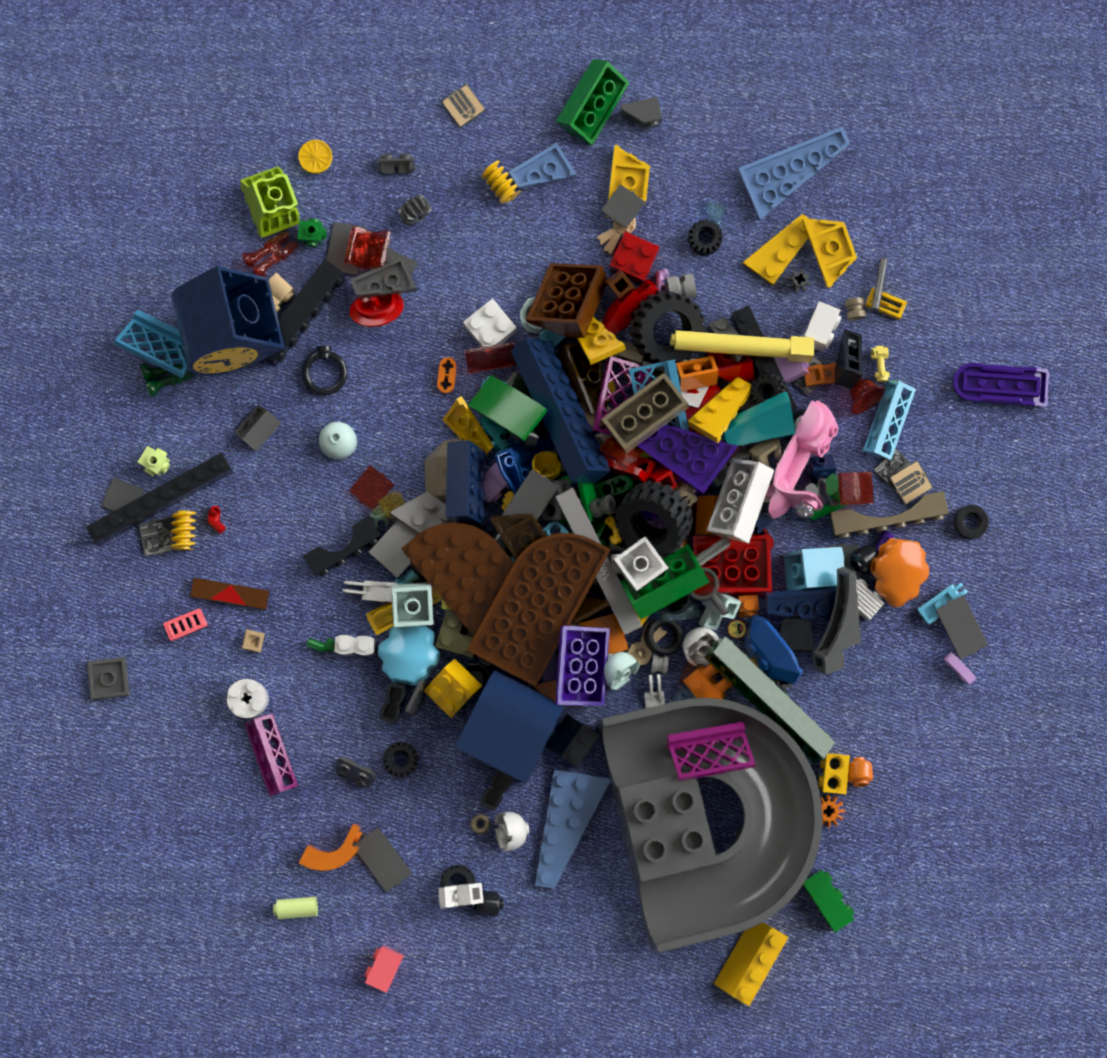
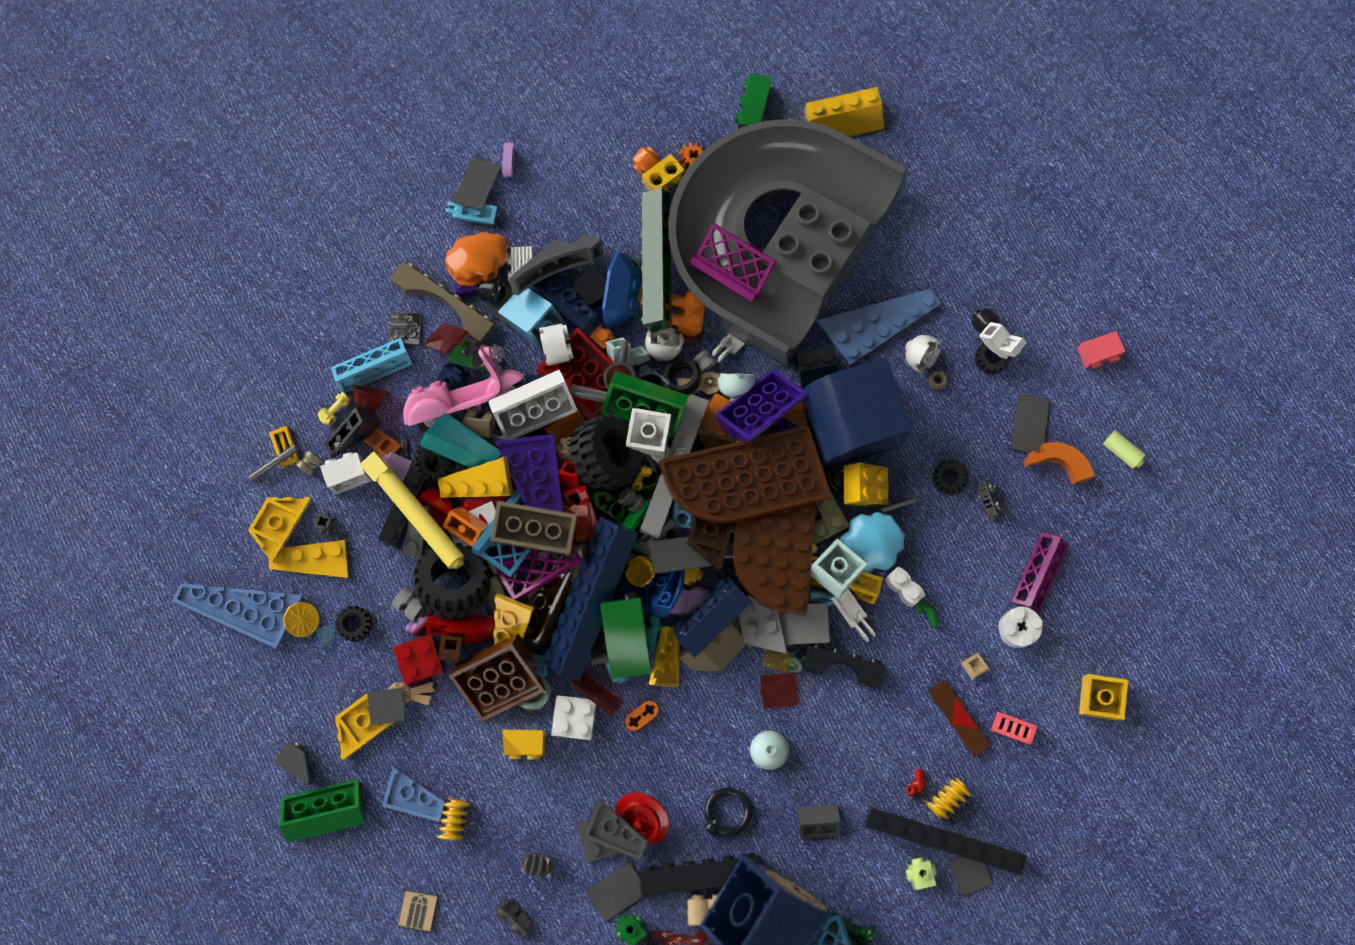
camera: 135 degrees left, 5 degrees down
dark grey tile [87,657,130,700] -> none
piece [139,517,175,557] -> none
clear red bracket [344,226,391,270] -> none
black brick [380,682,407,724] -> none
black brick [481,770,513,811] -> none
tile [727,619,747,639] -> none
piece [889,461,933,505] -> none
dark purple piece [952,363,1049,407] -> none
black tyre [954,505,989,539] -> none
none -> yellow wheel [283,602,319,637]
none -> yellow slope [503,730,546,760]
none -> white brick [539,324,574,366]
none -> yellow brick [1079,674,1128,721]

